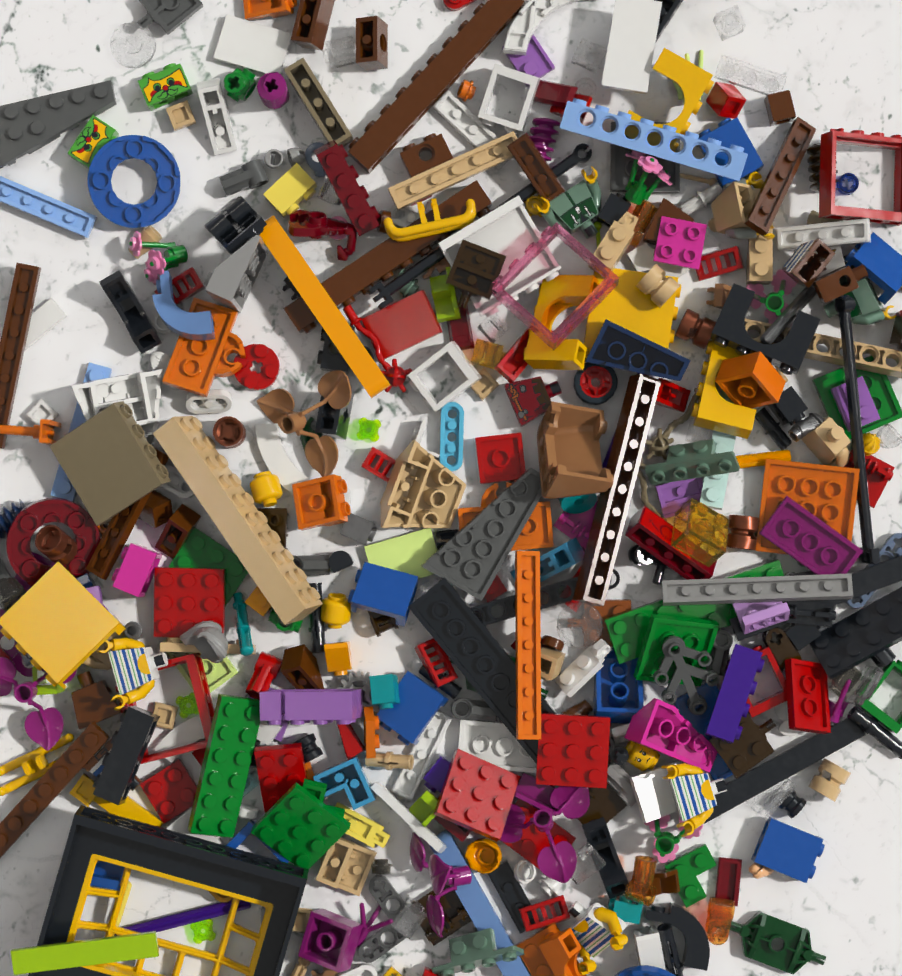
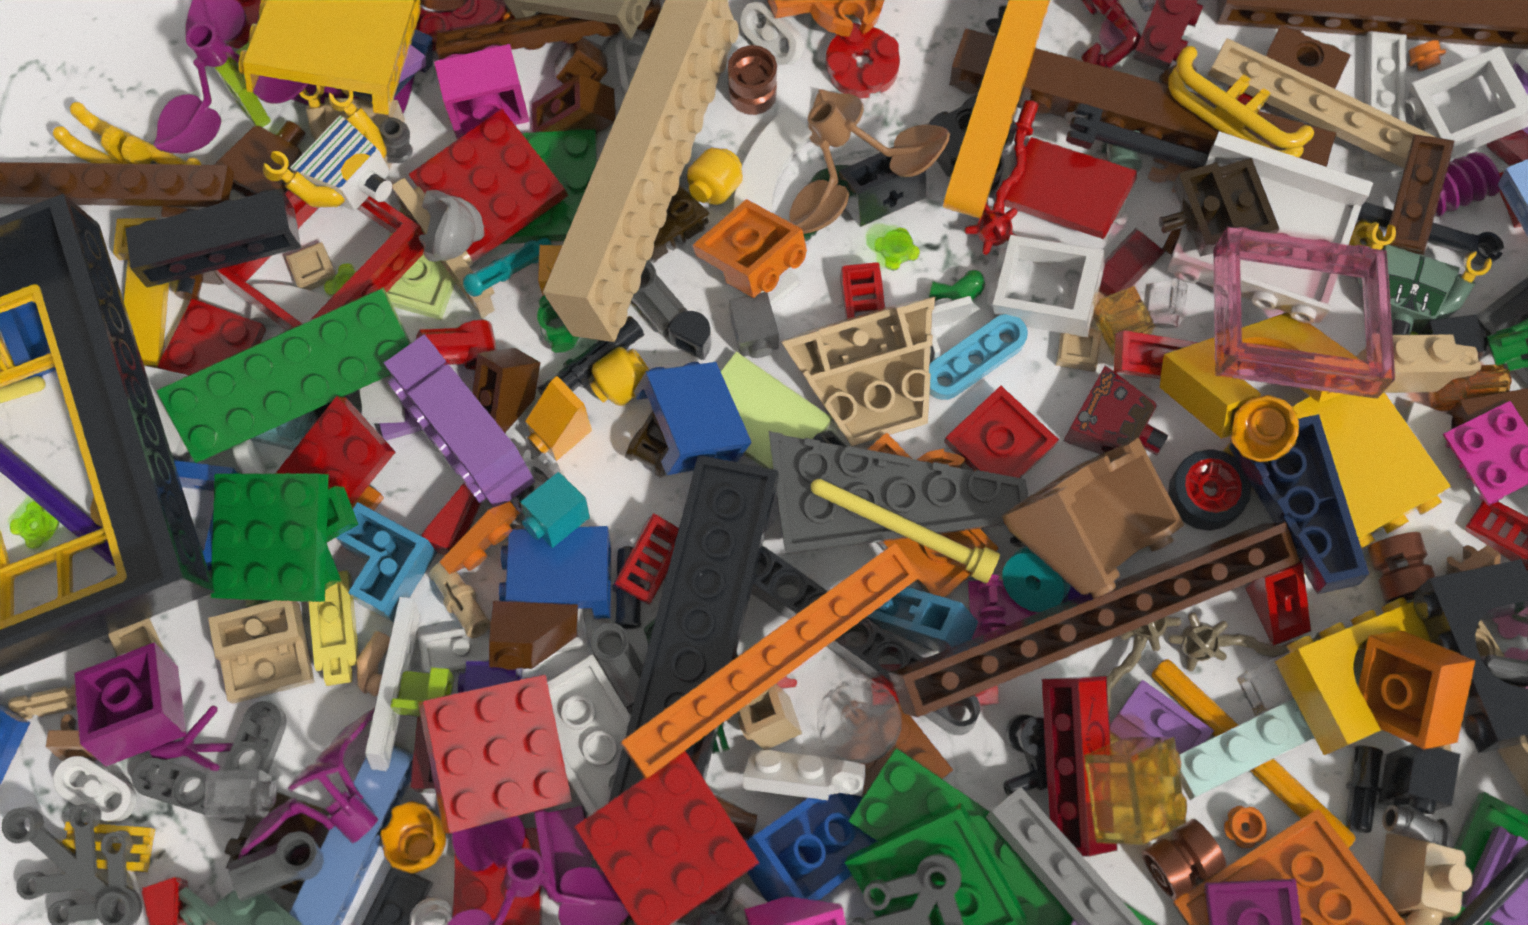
camera: 50 degrees right, 15 degrees down
black wheel [293,733,323,763] -> none
clear smoke plate [371,859,393,875] -> none
lime panel [429,267,461,323] -> none
red plate [484,575,507,603] -> none
reddish brown tile [541,635,564,652] -> none
tan wheel [636,264,680,308] -> none
sand green bracket [645,439,740,485] -> none
none -> dark grey piece [228,832,324,901]
none -> light nougat arm [357,631,390,696]
none -> reddish brown slope [489,601,578,670]
none -> light yellow piece [810,479,1000,584]
none -> green arm [929,270,985,301]
none -> orange plate [1224,806,1267,849]
none -> light orange hair [1231,395,1299,462]

